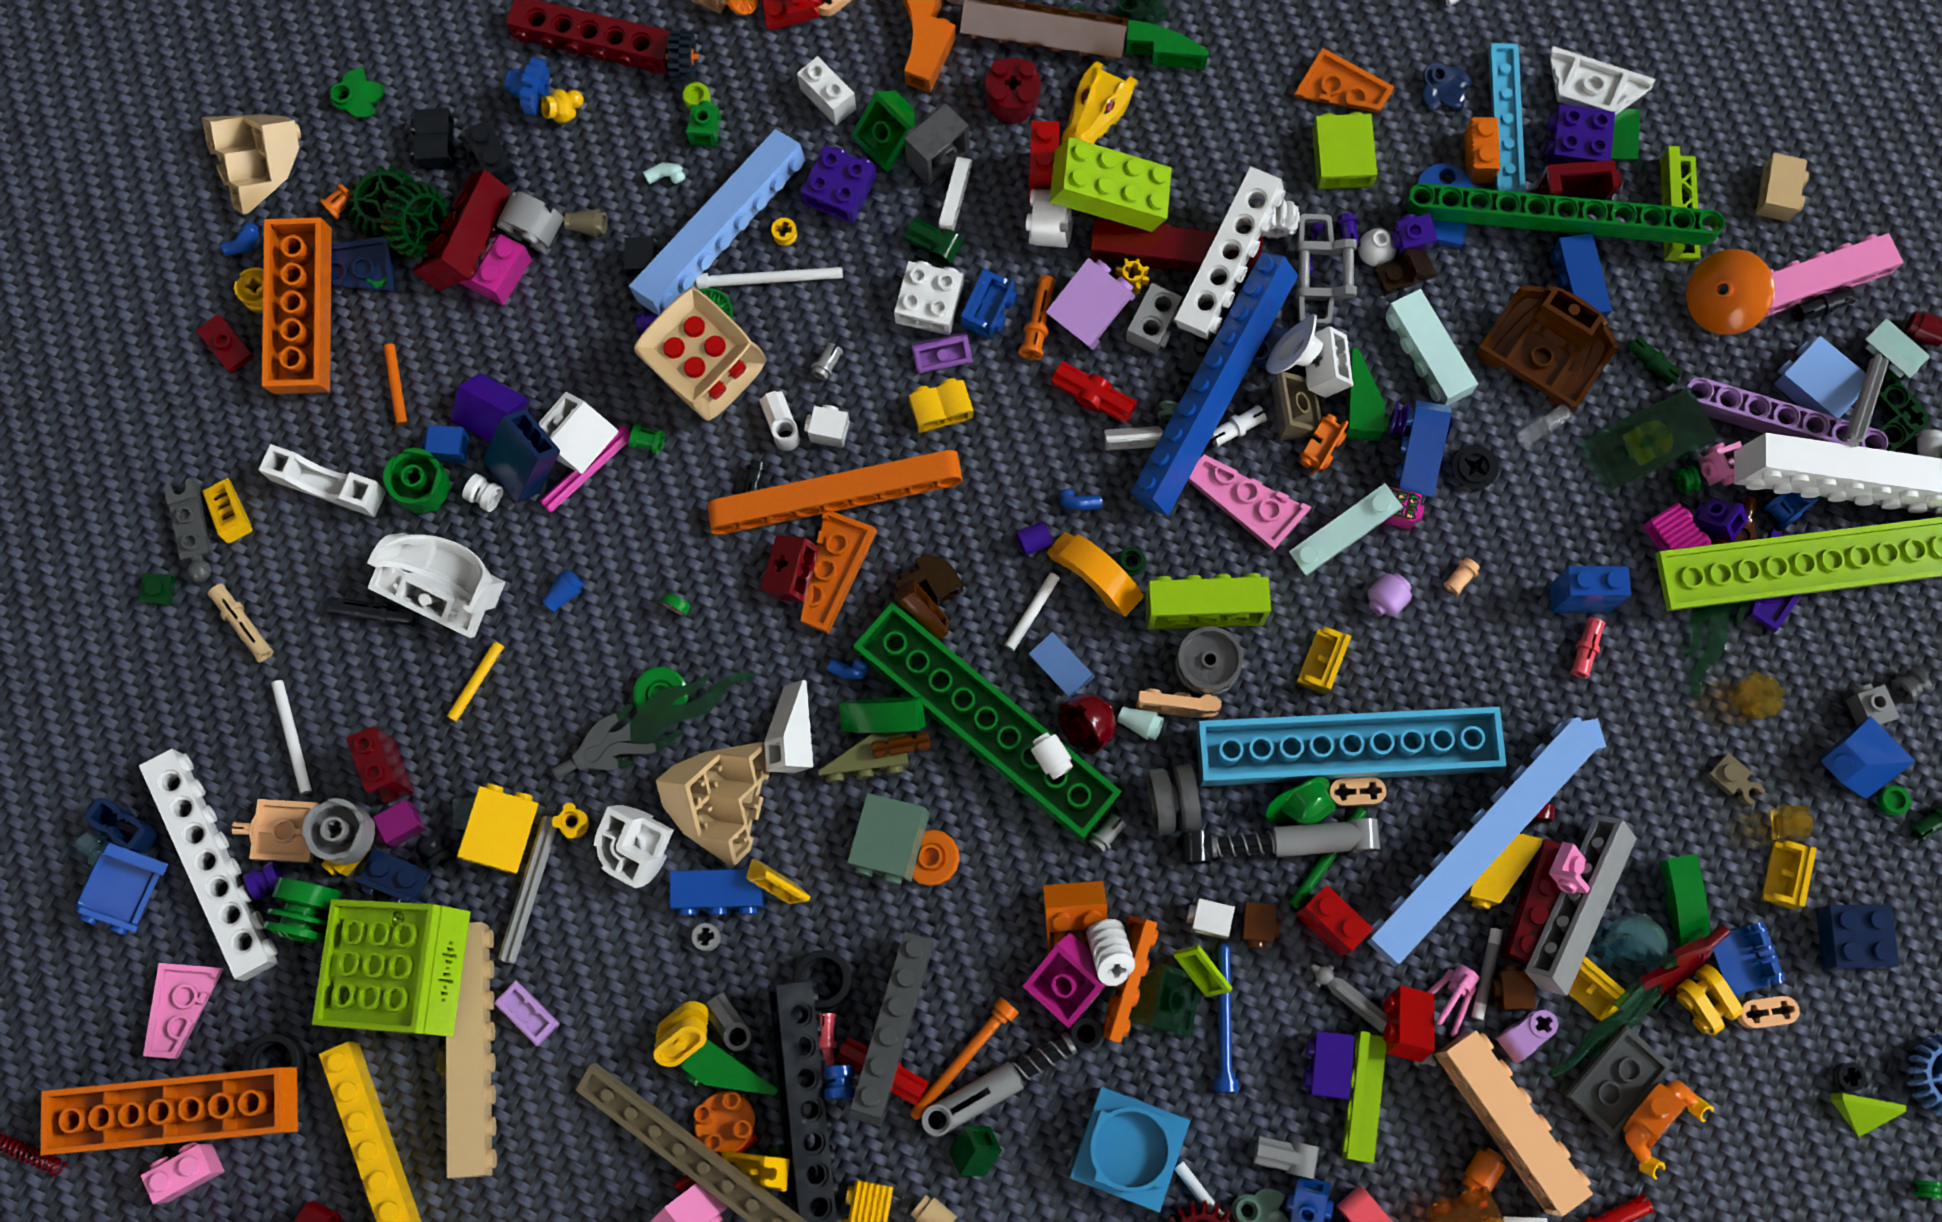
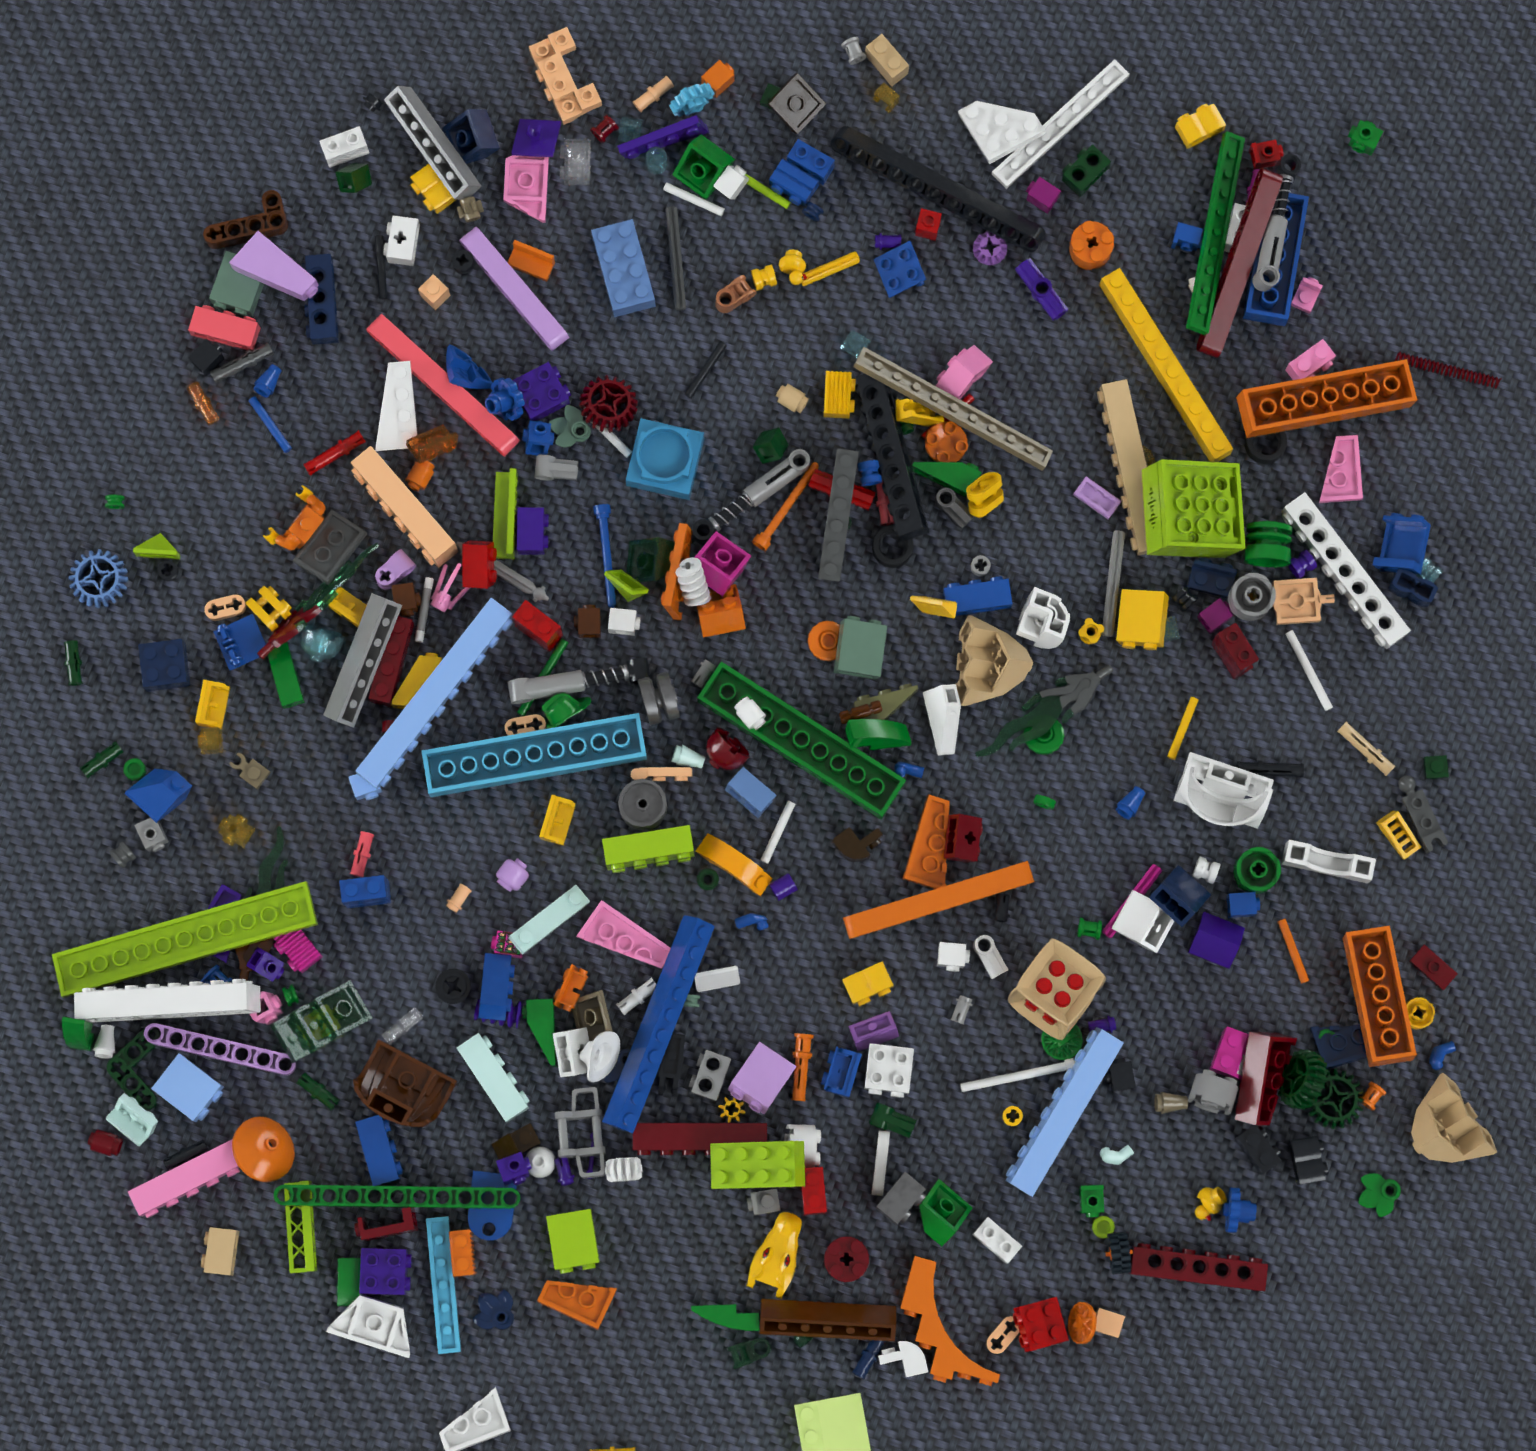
camera: 170 degrees right, 5 degrees up
dark purple brick [801,145,876,224] -> none
reddish brown brick [895,579,949,640] -> none
red piece [1051,361,1137,425] -> none
white brick [1175,166,1285,340] -> none
bright pink bracket [1549,842,1590,894] -> none
light grey axle [1845,354,1889,447] -> none

